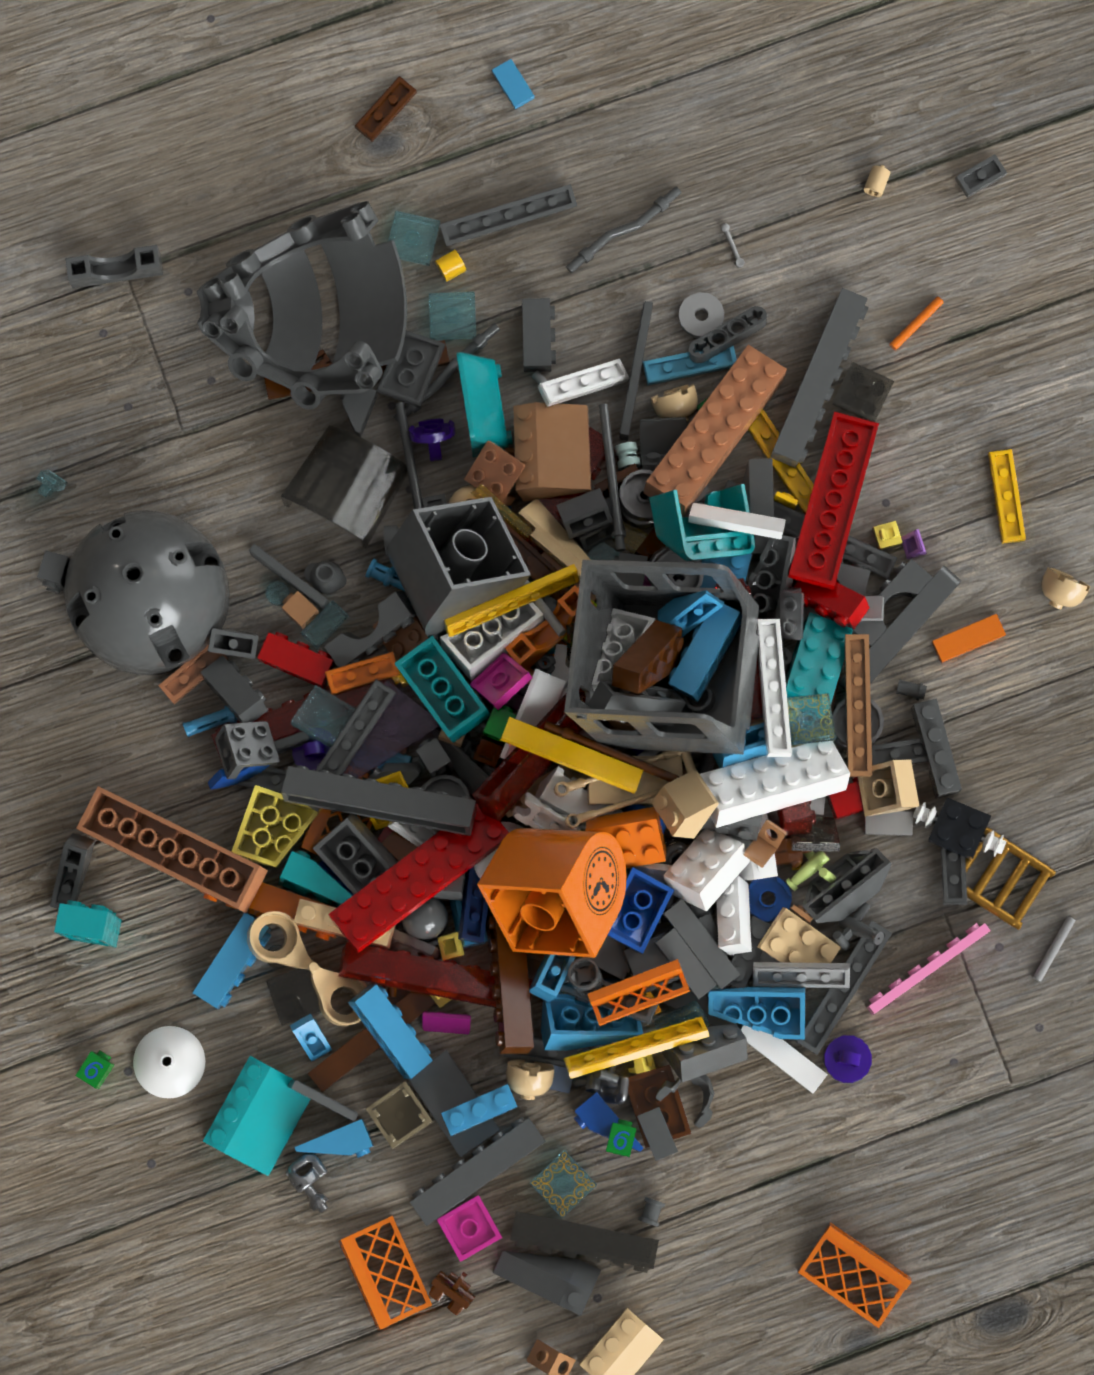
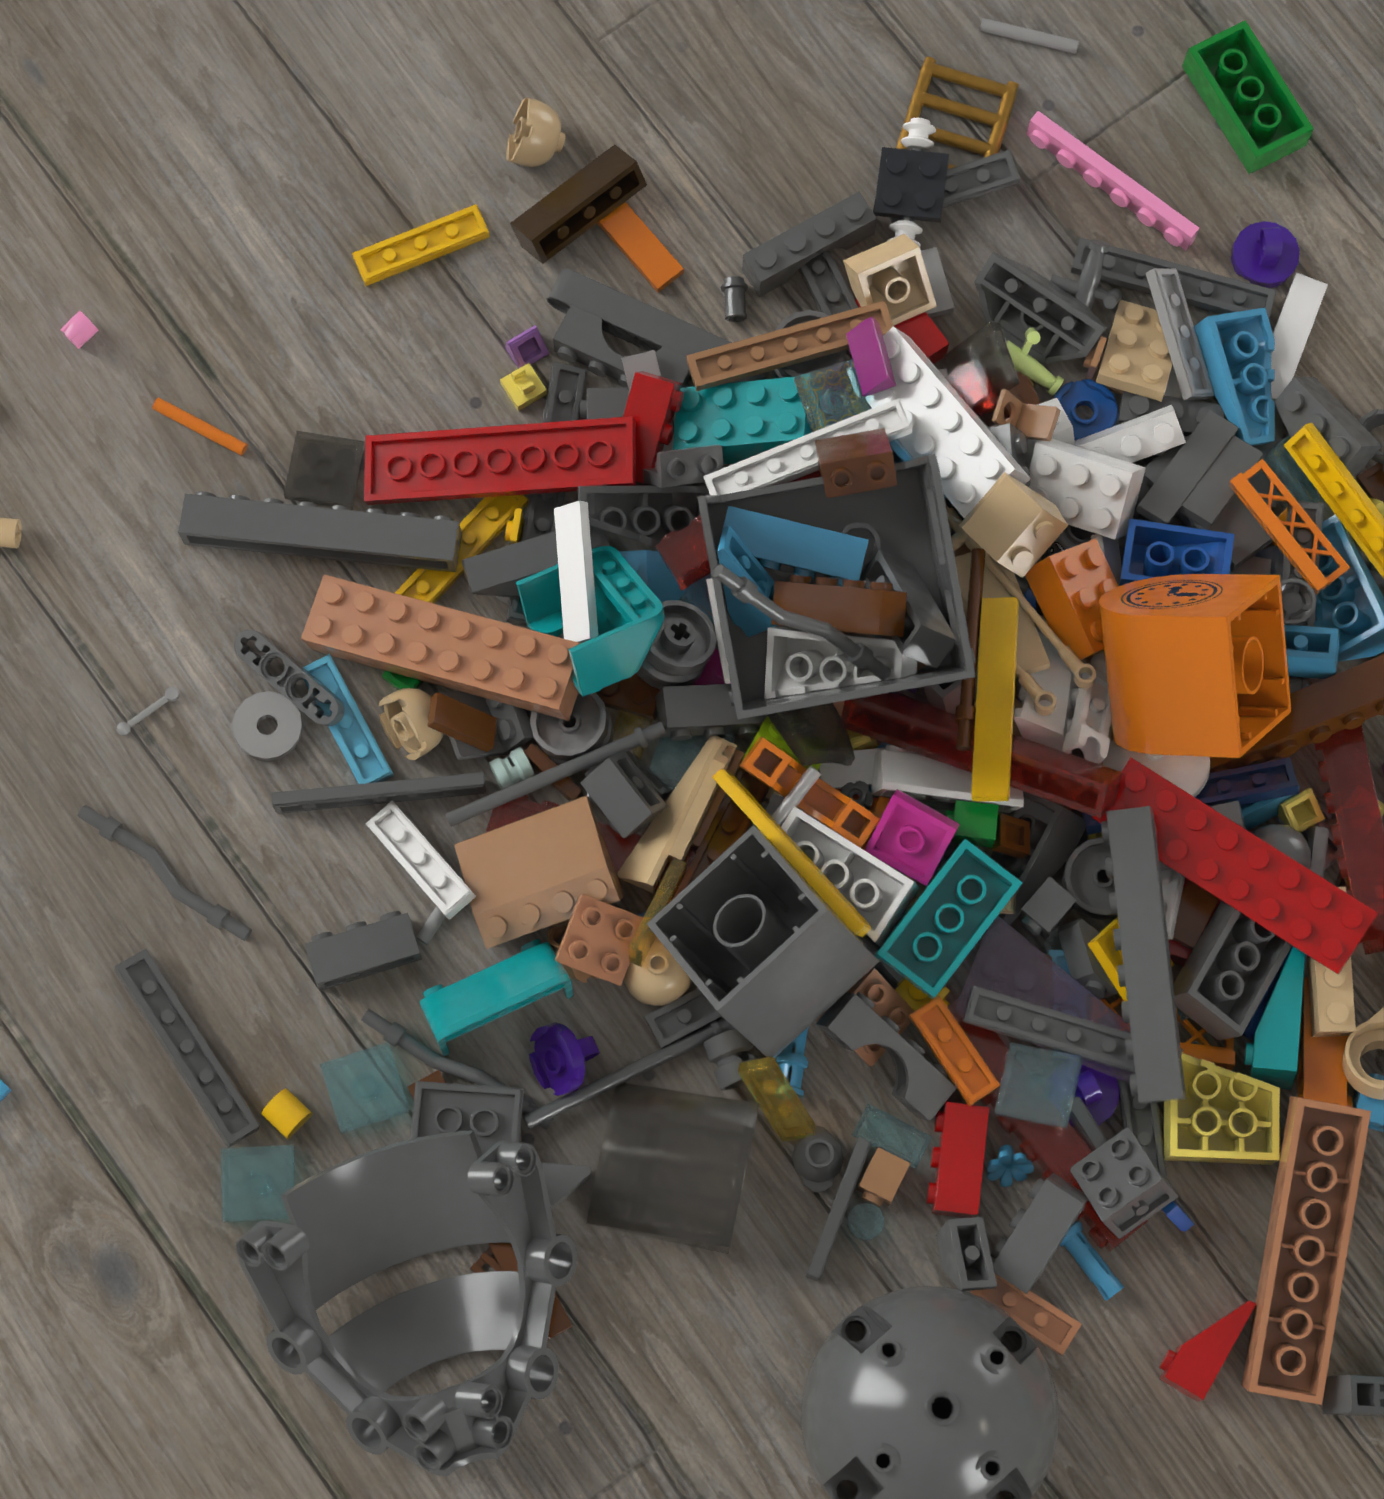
camera: 110 degrees left, 5 degrees down
reddish brown tile [355,76,417,142] -> none
none -> bright pink hose [60,311,99,349]
none -> reddish brown tile [428,692,497,752]
none -> dark brown brick [510,144,647,264]
none -> dark grey bar [713,564,891,681]
none -> clear yellow tile [738,1056,817,1142]
none -> reddish brown panel [815,428,897,498]
none -> magenta slope [846,316,896,397]
none -> dark azure plant [987,1145,1034,1187]
none -> red slope [1159,1300,1256,1402]
none -> green brick [1182,20,1314,174]

